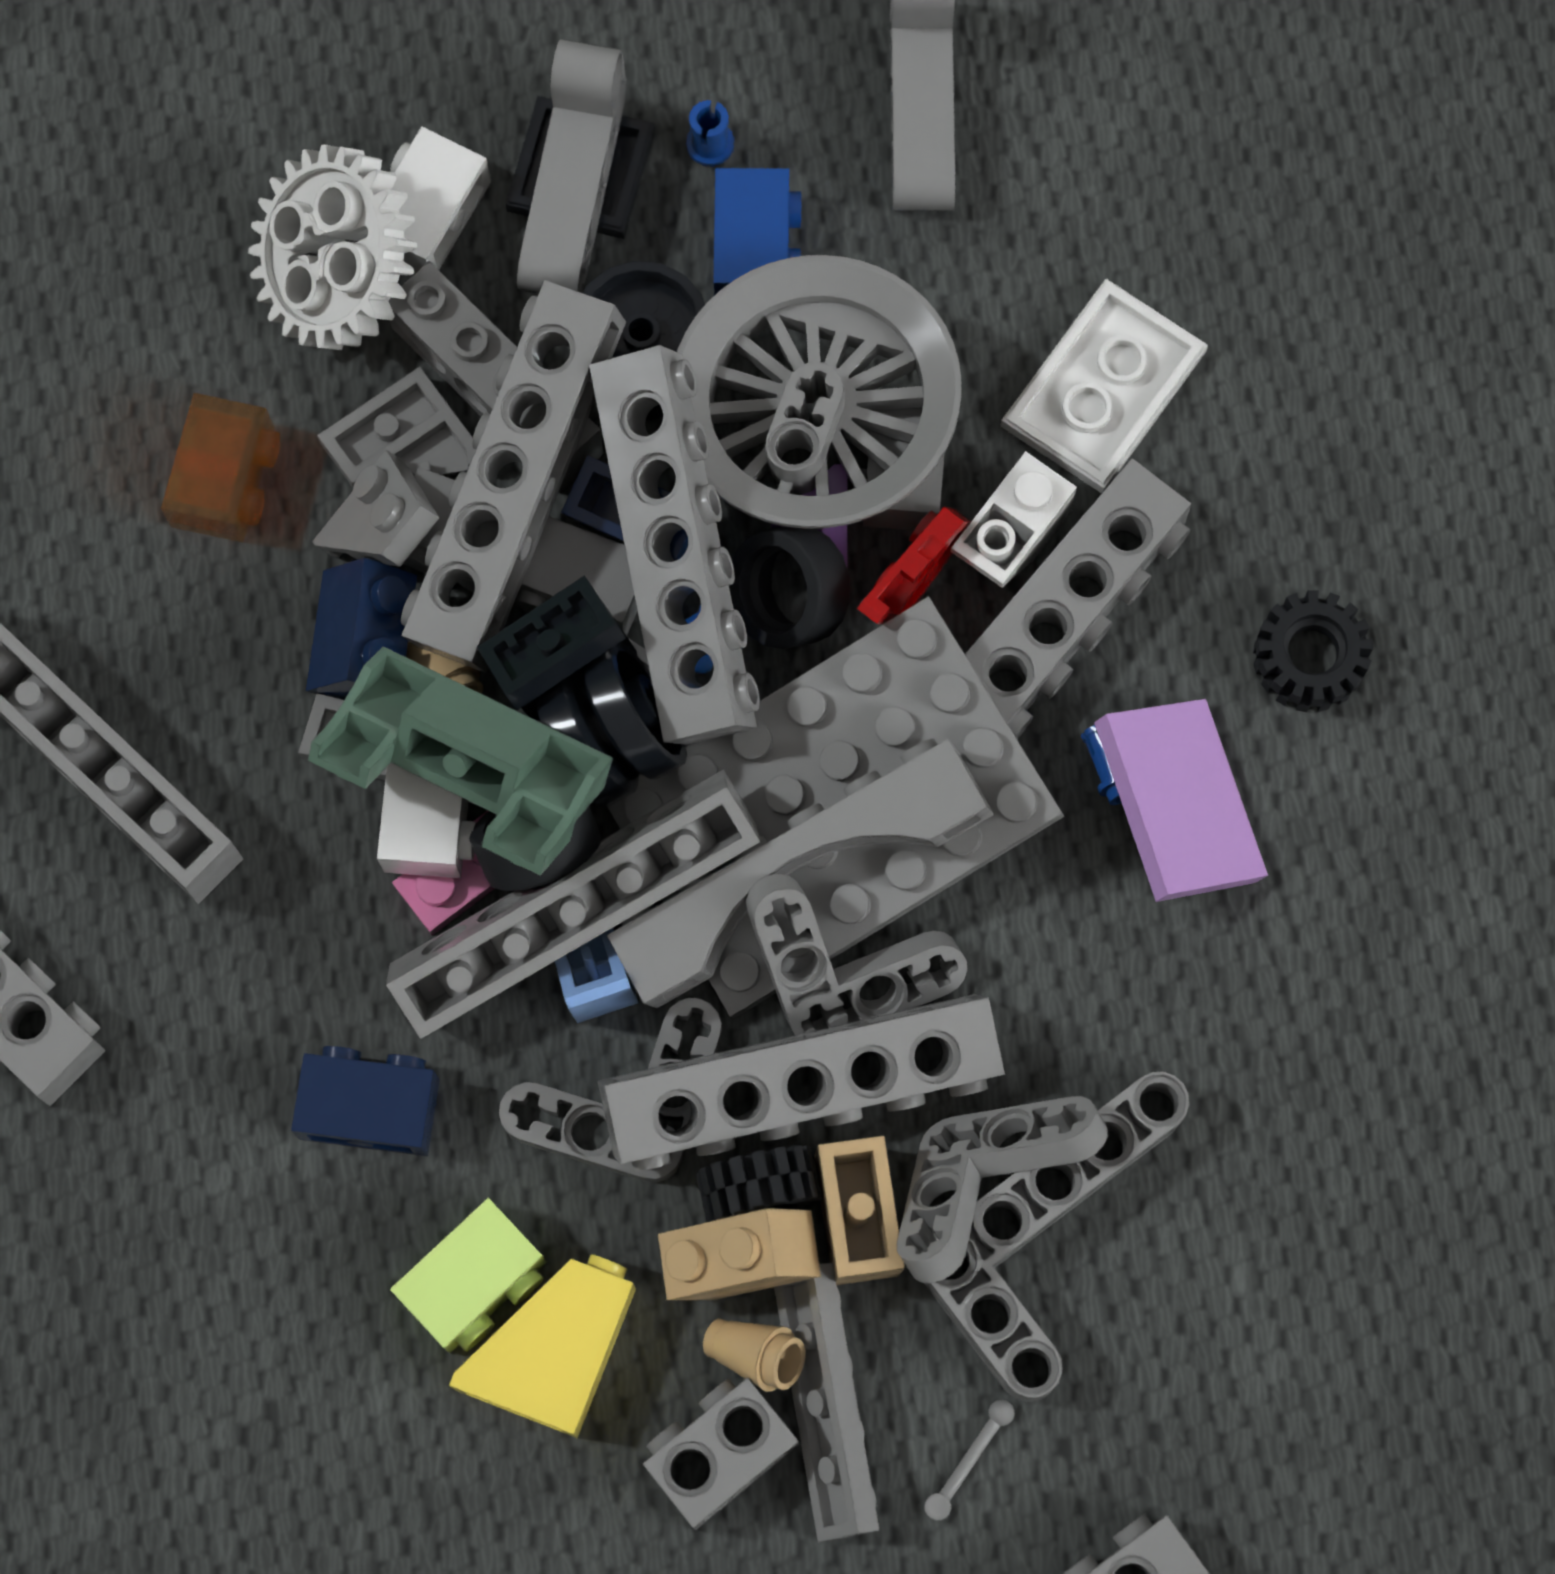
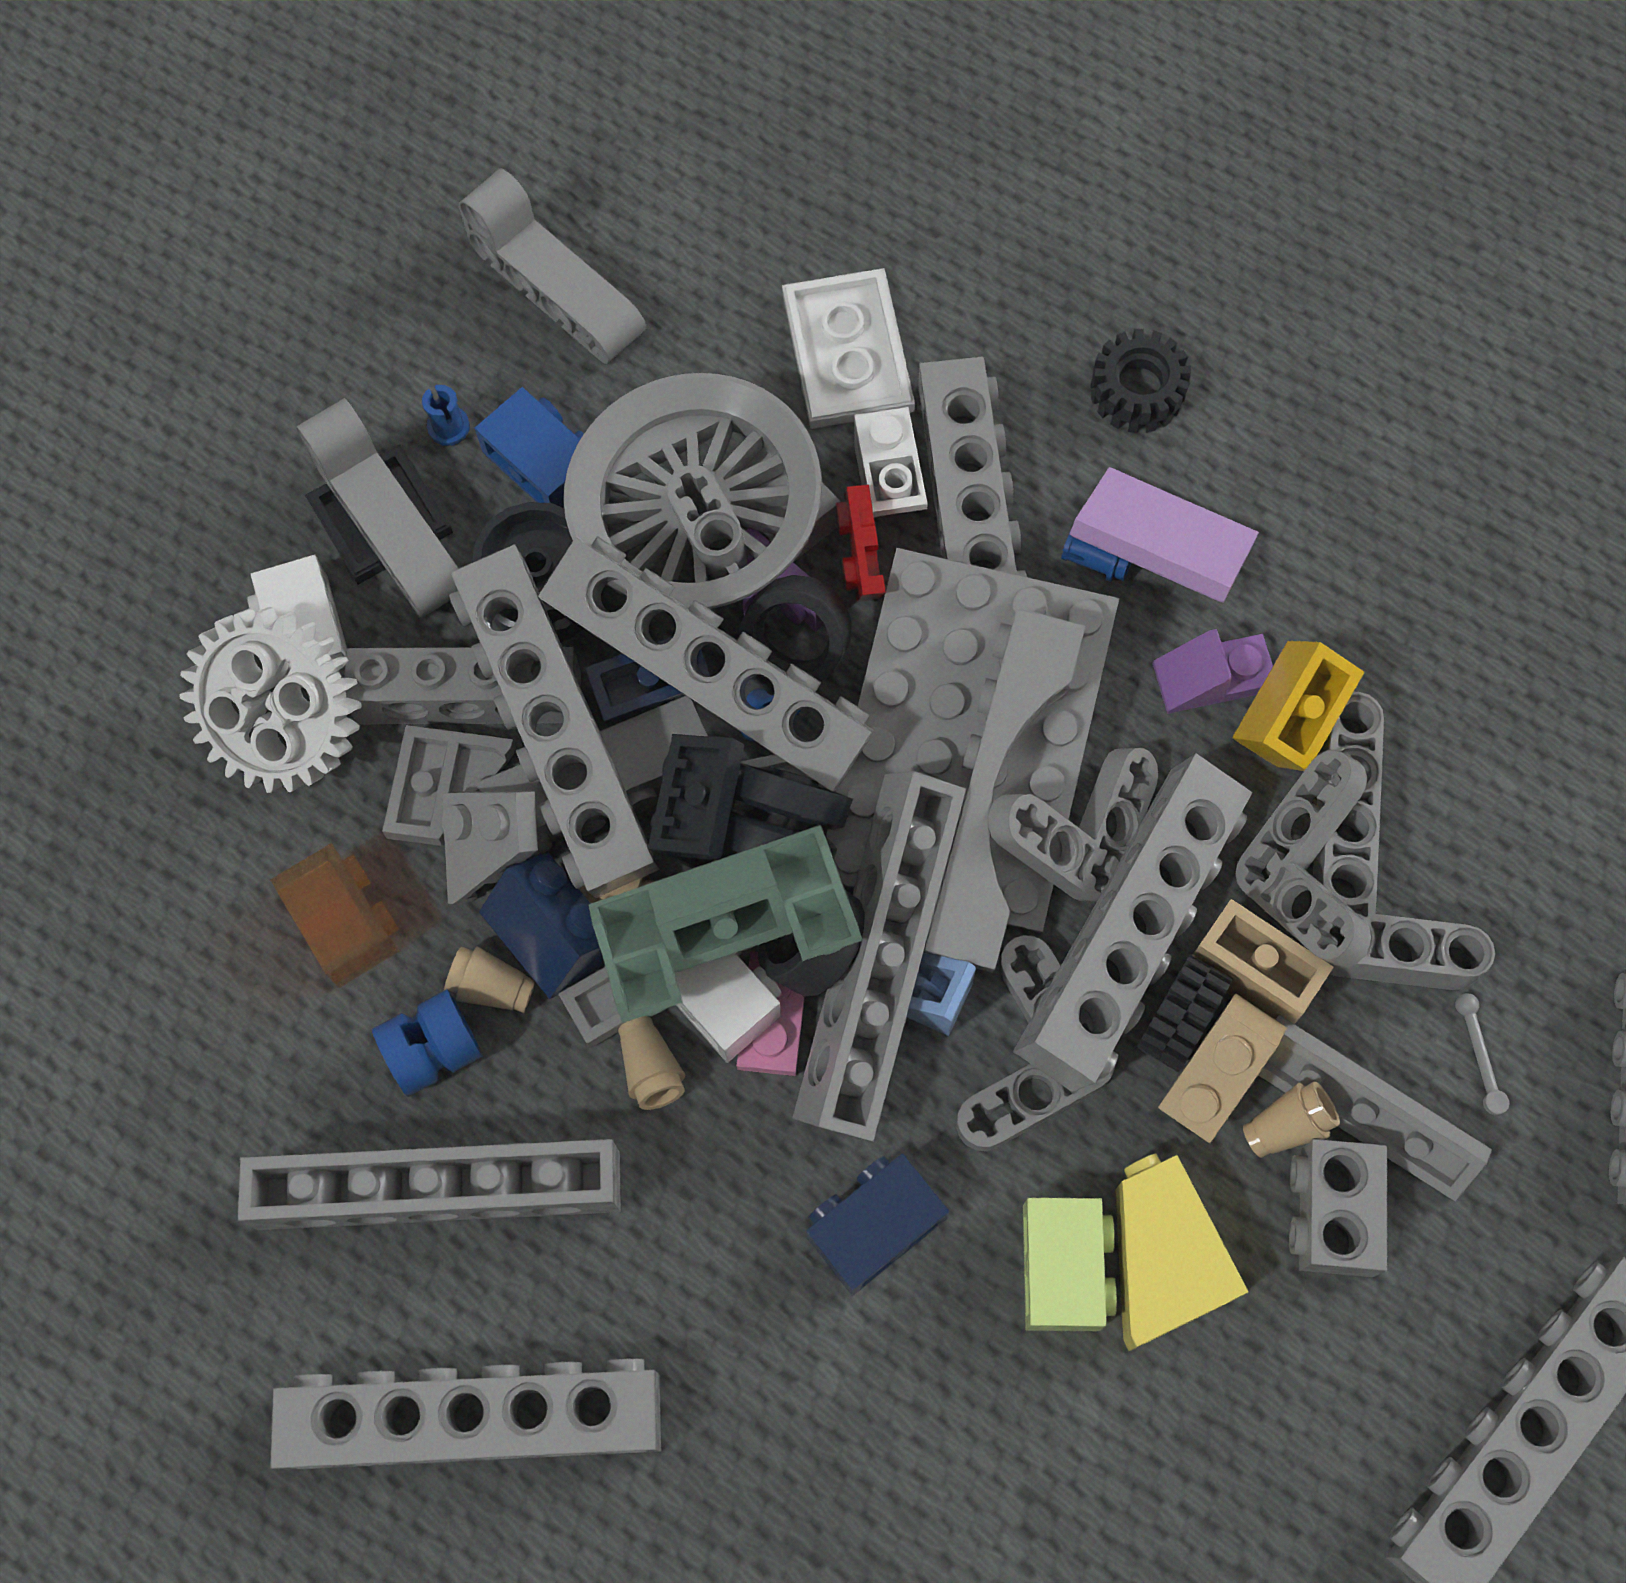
camera: 45 degrees left, 5 degrees down
none -> blue wheel [372,989,483,1097]
none -> tan cone [444,946,536,1013]
none -> tan cone [618,1016,685,1110]
none -> medium lavender slope [1152,629,1273,714]
none -> yellow brick [1232,641,1364,771]

